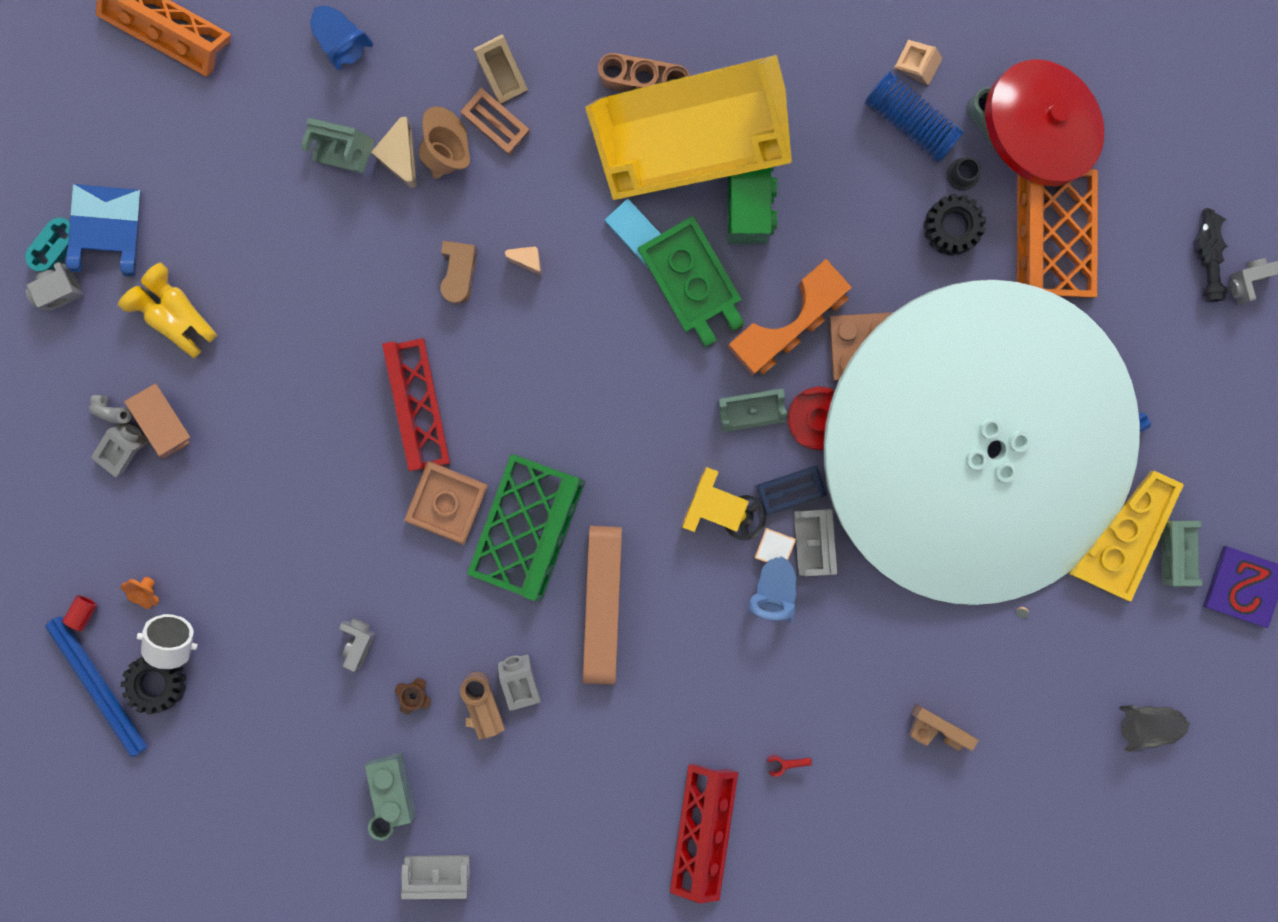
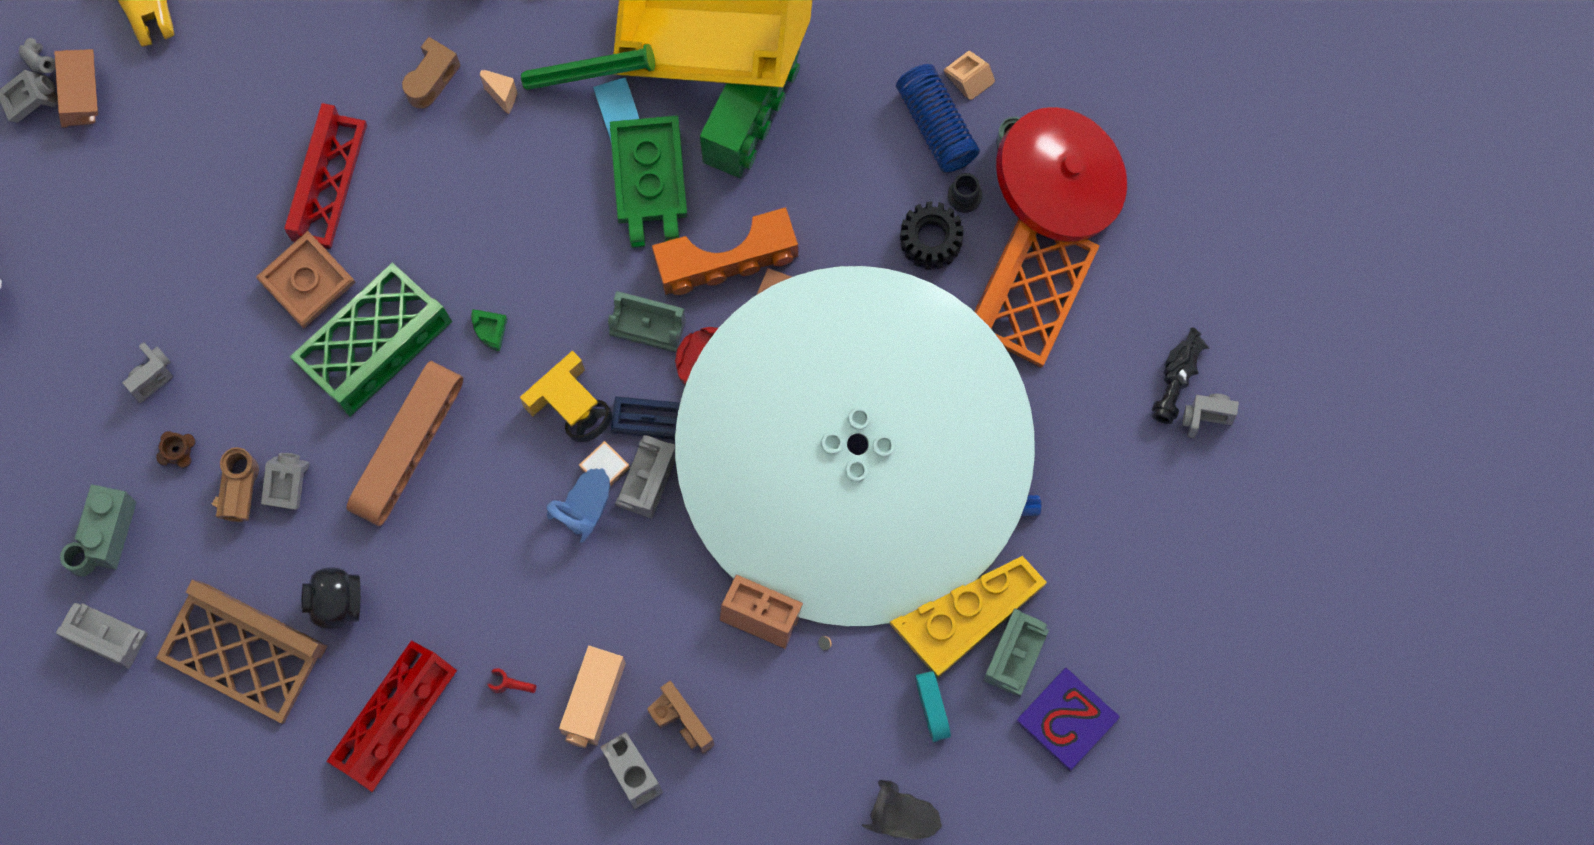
camera: 30 degrees right, 15 degrees down
none -> medium nougat fence [156,579,328,724]
none -> black piece [301,567,361,629]
none -> green tile [471,309,508,351]
none -> green axle [521,44,655,90]
none -> light nougat brick [559,645,626,748]
none -> light grey leg [600,732,663,809]
none -> nougat hinge [720,574,803,649]
none -> teal beam [915,671,951,742]

